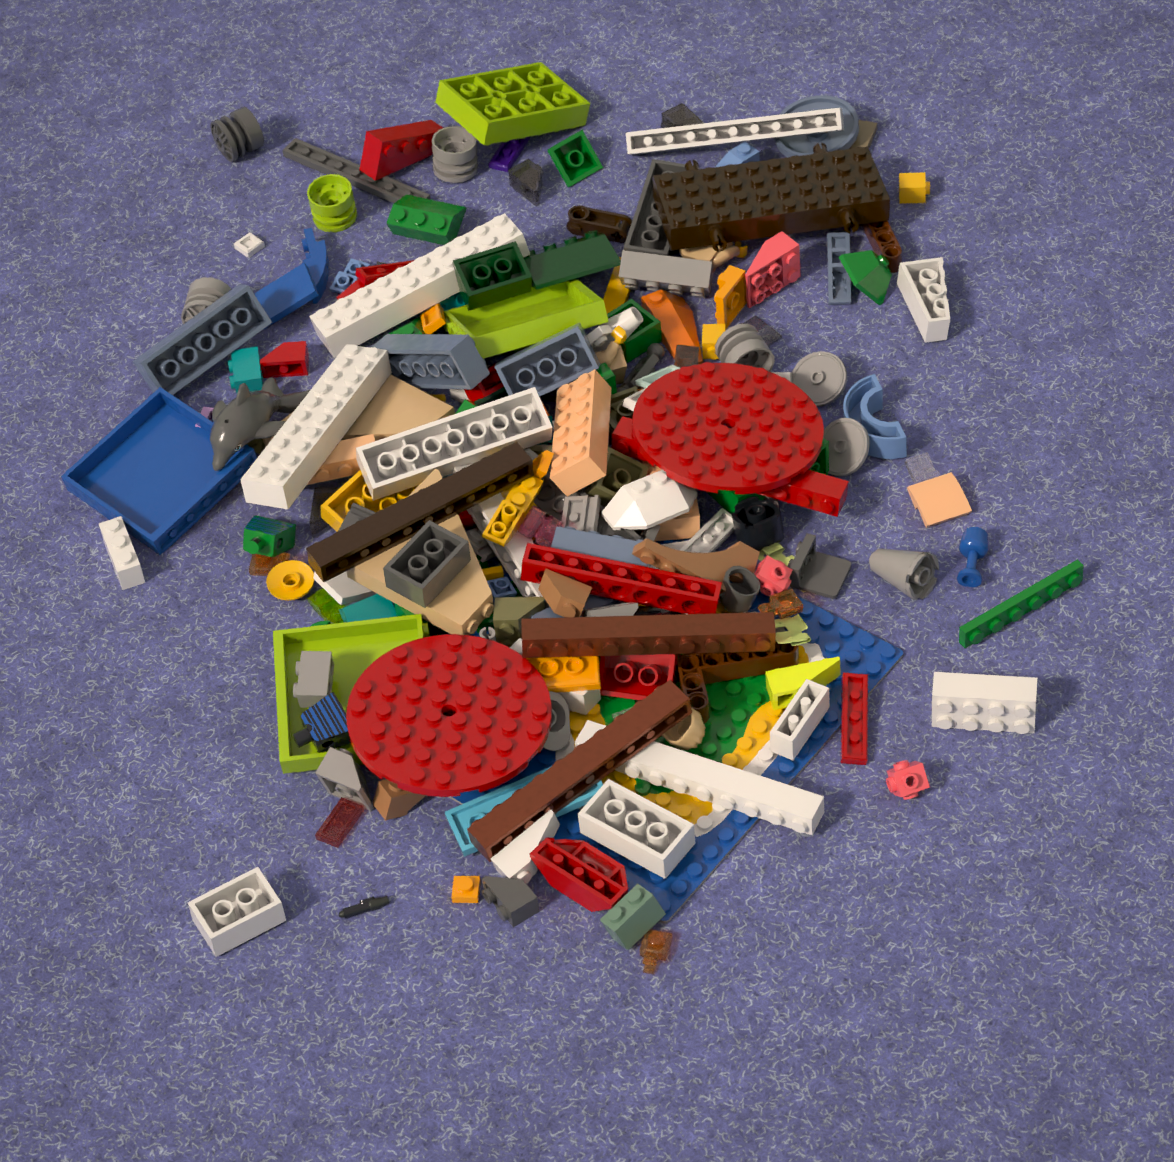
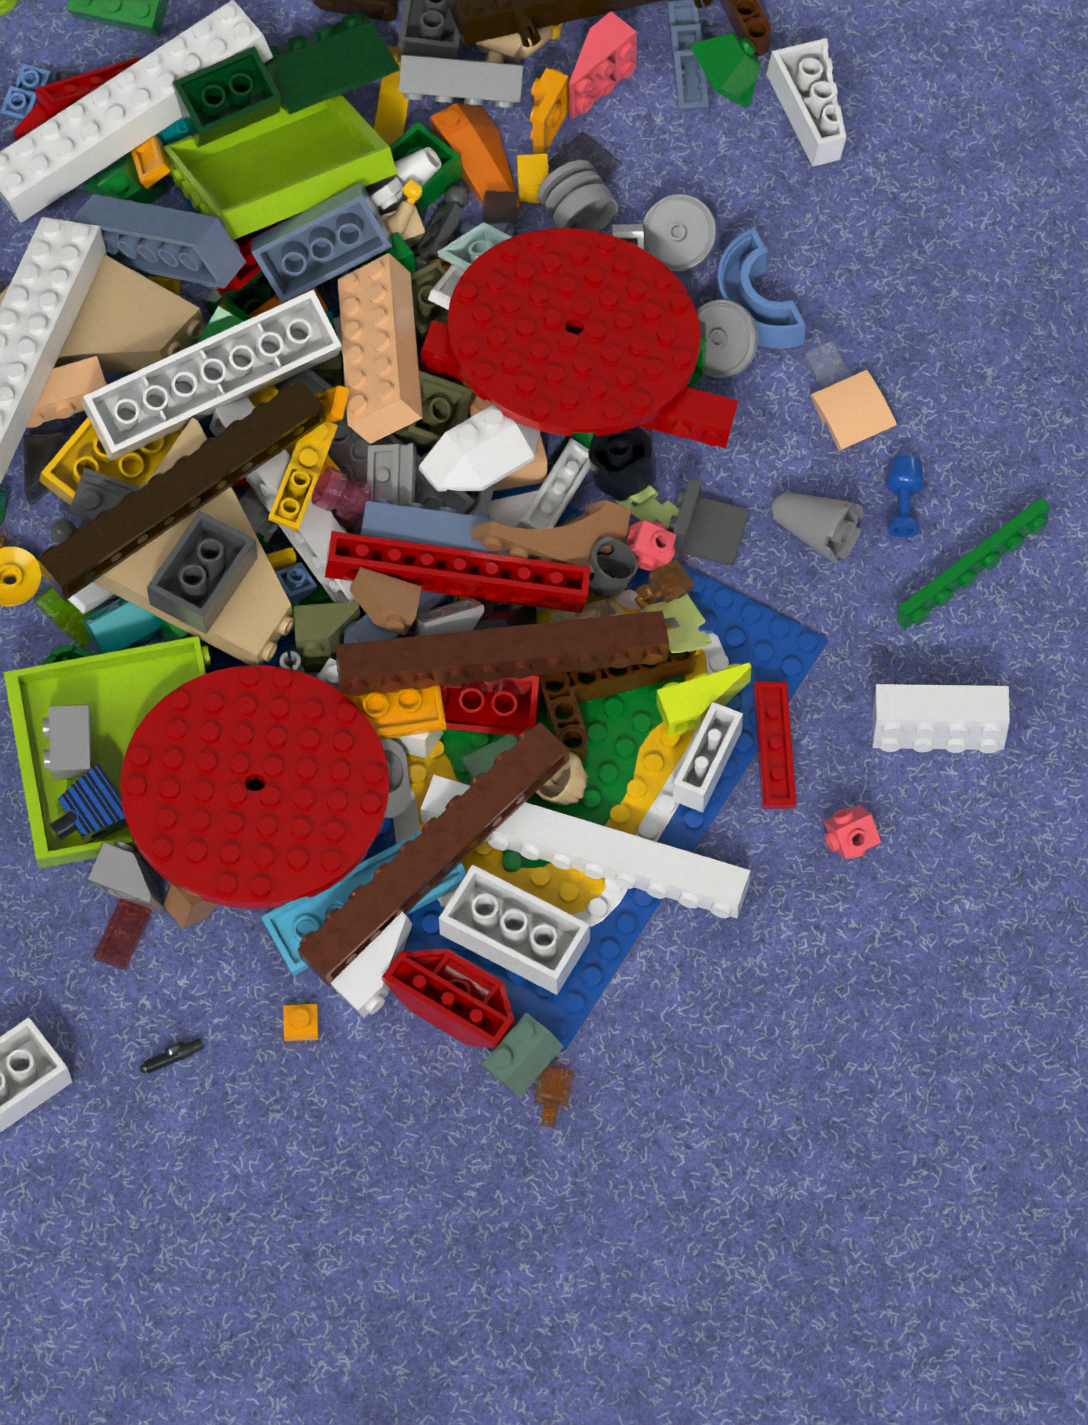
camera: 10 degrees left, 15 degrees up
dark grey slope [482,876,540,927] -> none

